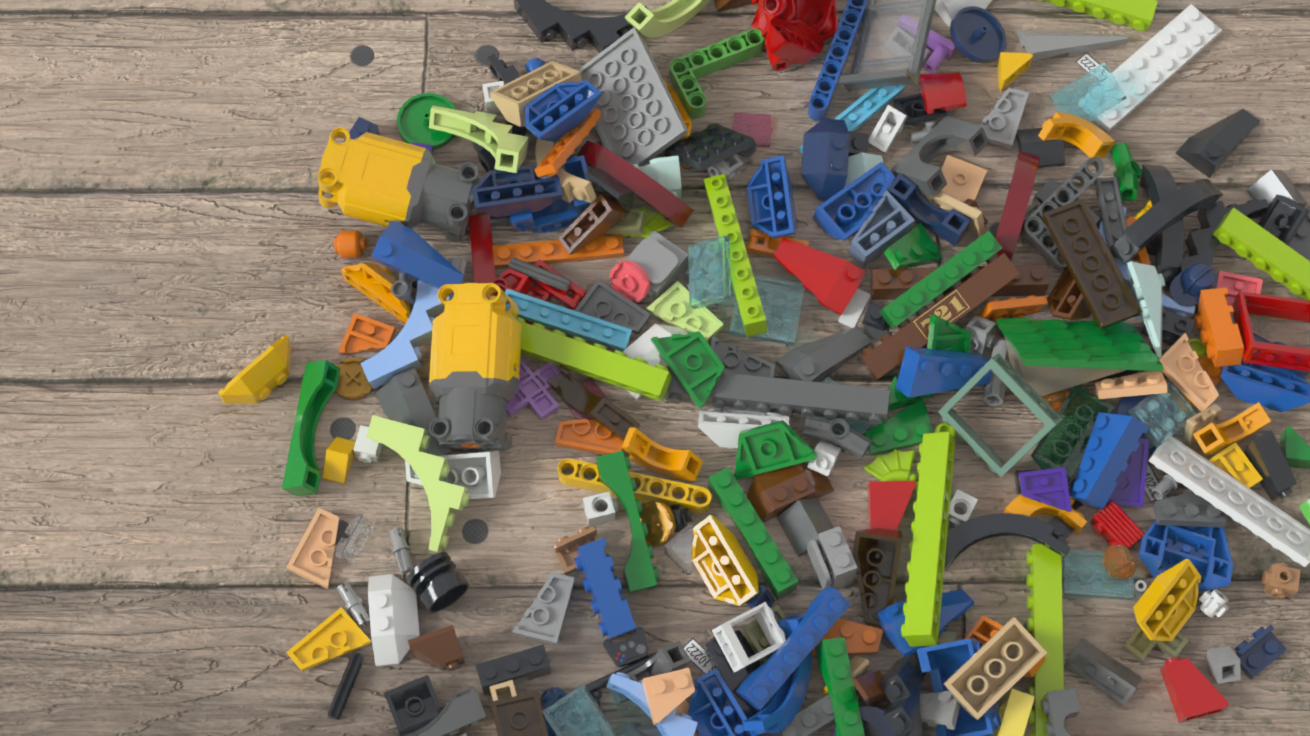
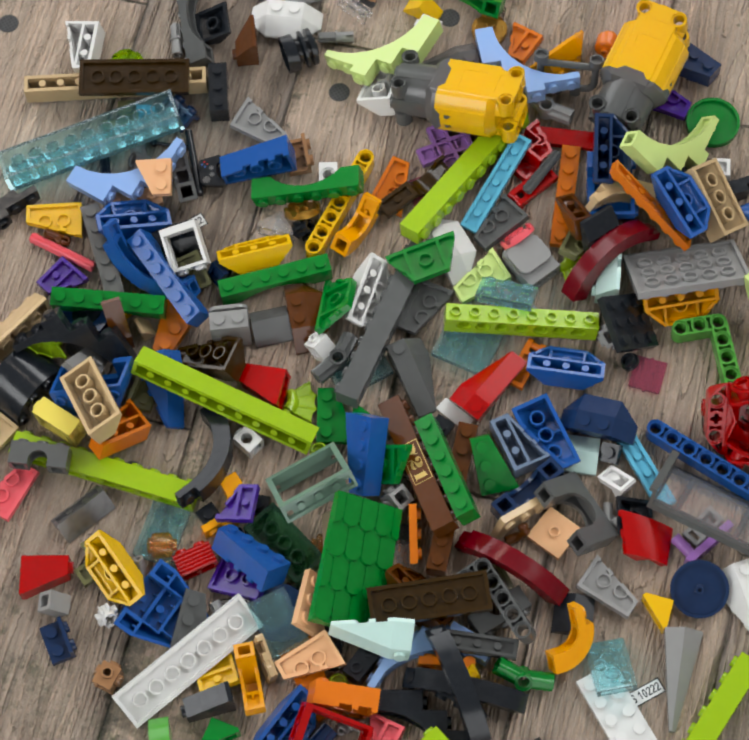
camera: 110 degrees right, 0 degrees up
blue wedge [371,221,465,296] -> none
dark blue piece [1170,263,1218,307] -> none

